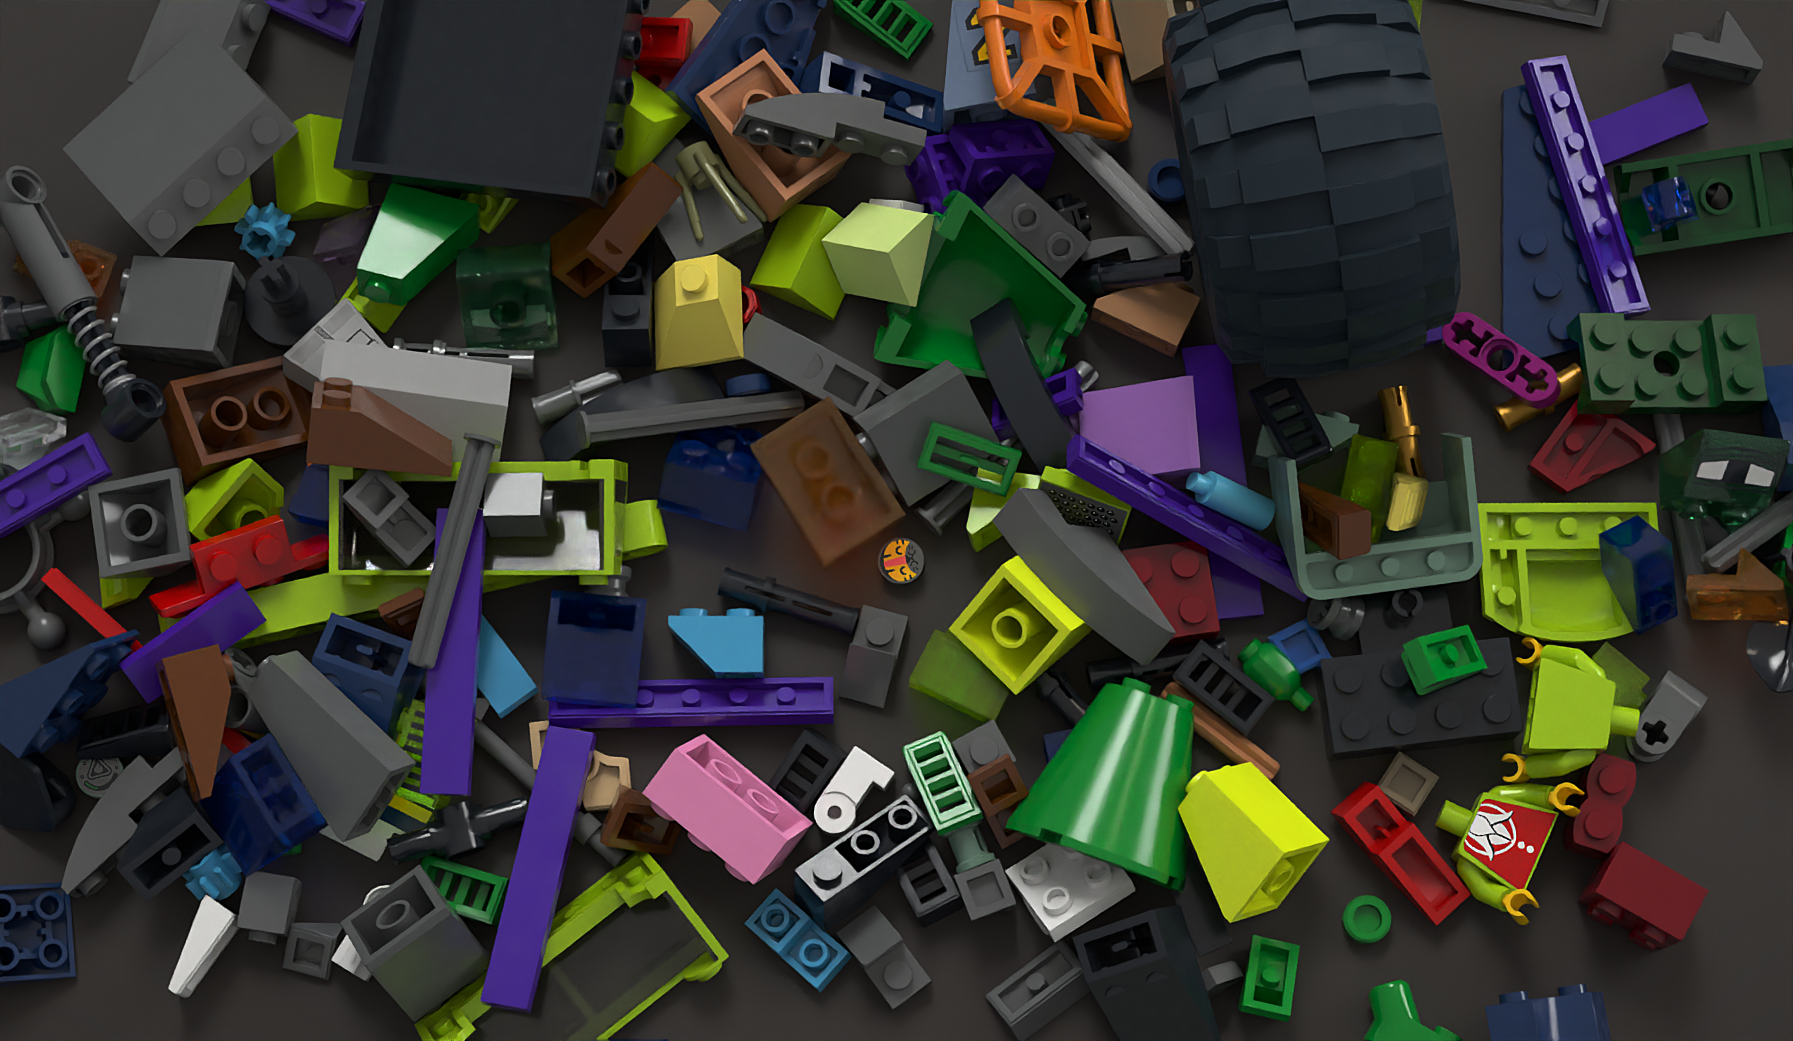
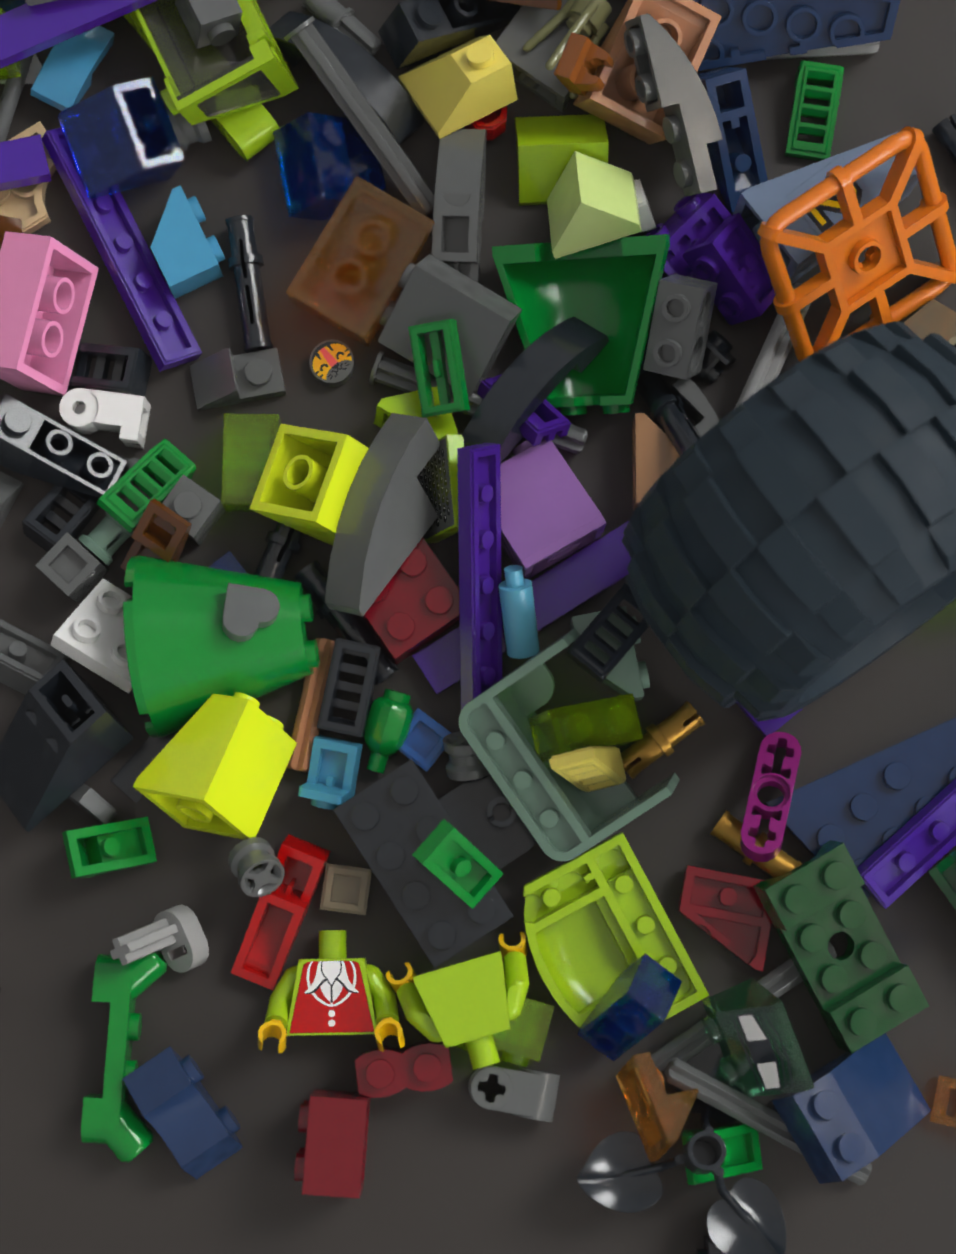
camera: 60 degrees right, 5 degrees up
dark blue tile [725,373,773,398] -> none
reddish brown slope [1298,482,1371,560] -> none
green tile [1341,895,1391,944] -> none
none -> light grey piece [110,904,209,973]
none -> dark grey tile [222,583,280,642]
none -> dark grey wheel [228,837,285,897]
none -> dark azure bracket [298,735,363,809]
none -> dark orange tile [554,32,615,96]

